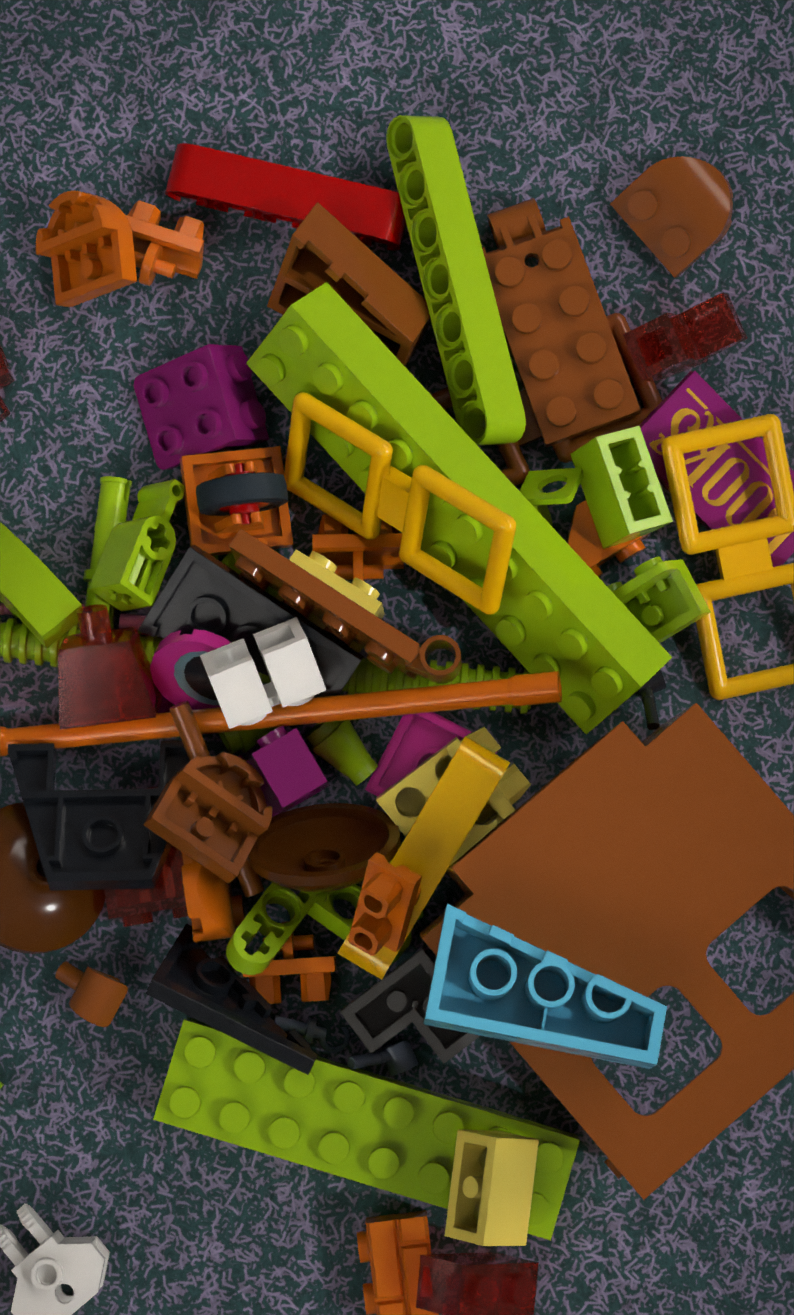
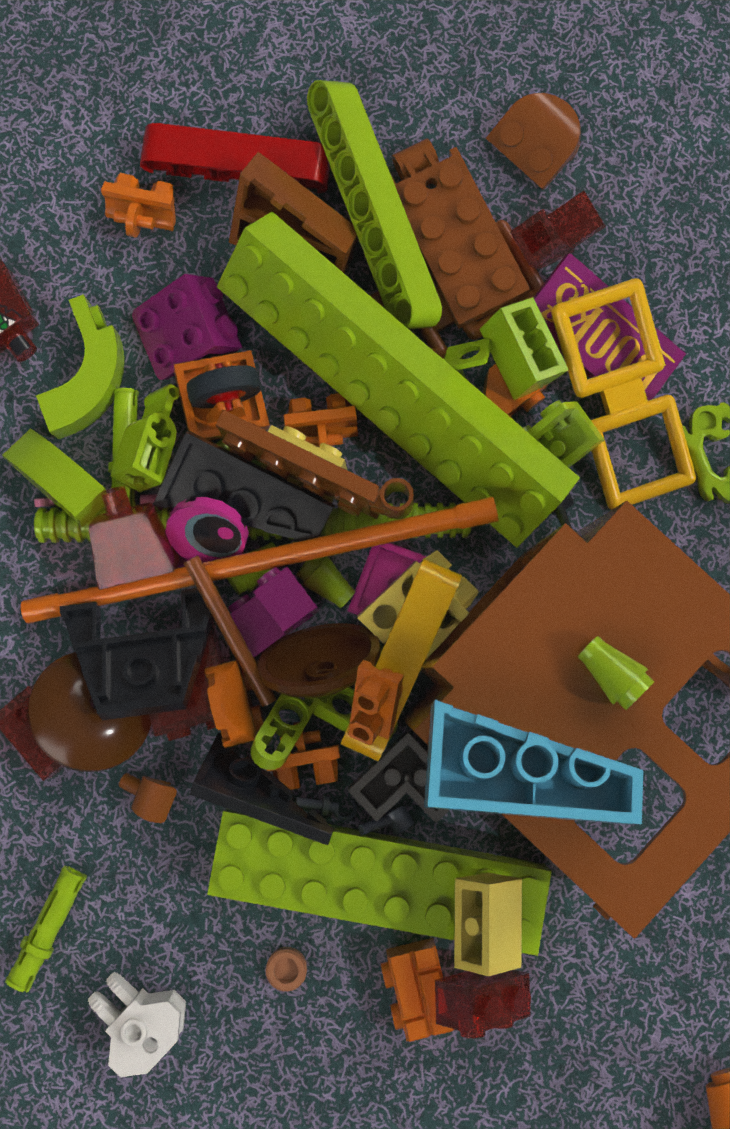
camera: 10 degrees left, 0 degrees up
orange slope [36,191,137,307] -> none
dark orange slope [143,752,272,883] -> none
white piece [200,617,326,729] -> none
yellow bar [284,392,516,615] -> none
none -> lime arch [36,294,124,439]
none -> nougat tile [266,947,307,991]
none -> lime cone [577,636,655,710]

